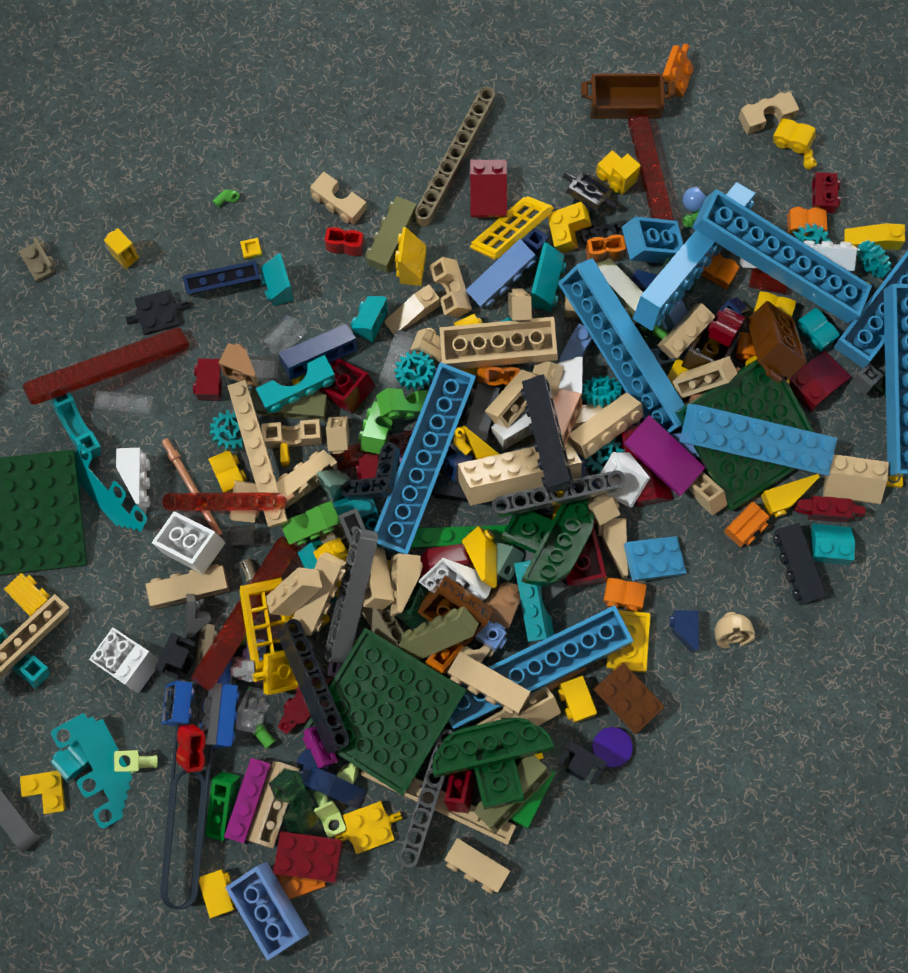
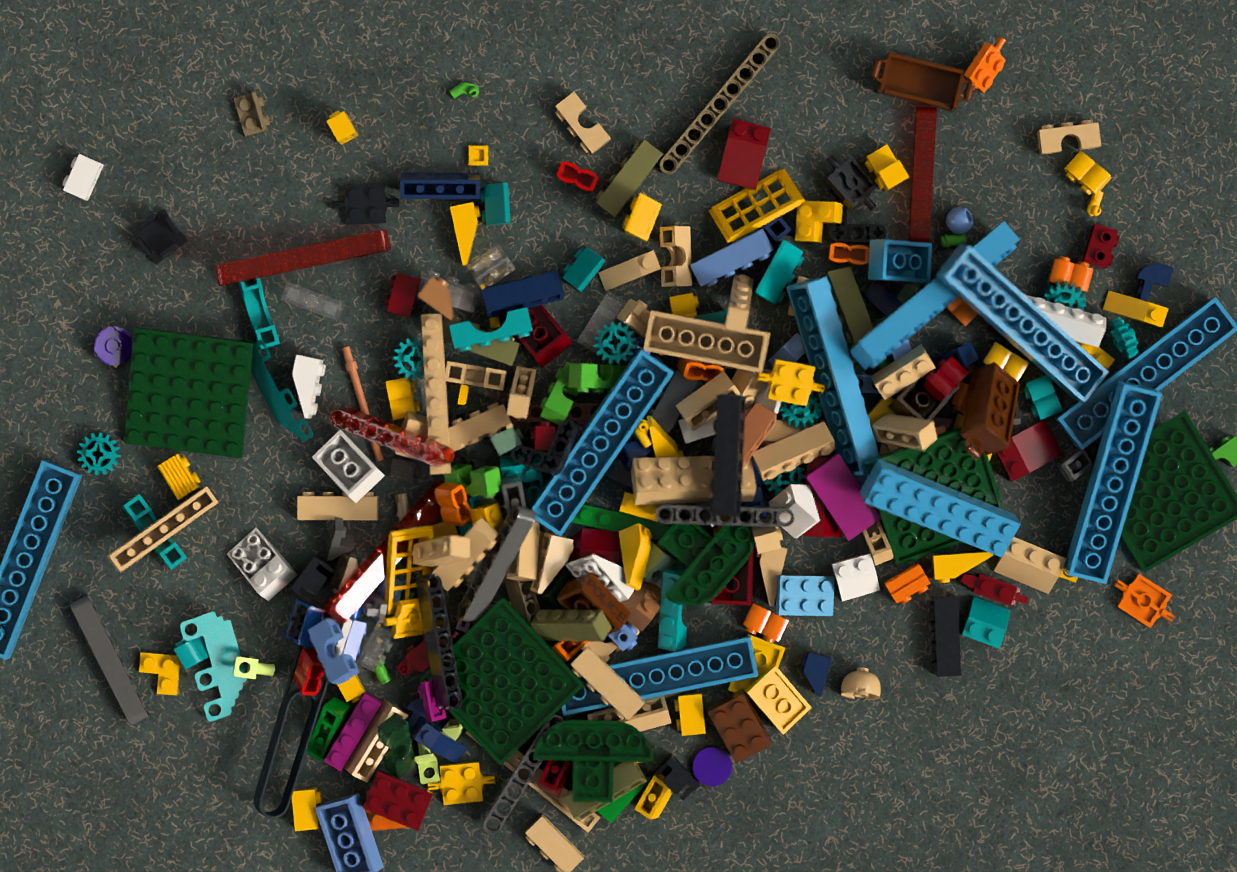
camera: 10 degrees right, 15 degrees up
none -> medium blue arch [308,618,360,684]
none -> yellow brick [337,675,365,703]
none -> orange brick [435,483,471,526]
none -> yellow slope [450,202,481,266]
none -> yellow brick [620,491,662,522]
none -> yellow brick [634,774,673,820]
none -> yellow plate [745,664,812,735]
none -> yellow plate [757,359,825,406]
none -> white slope [831,552,880,601]
none -> dark blue brick [1135,263,1174,301]

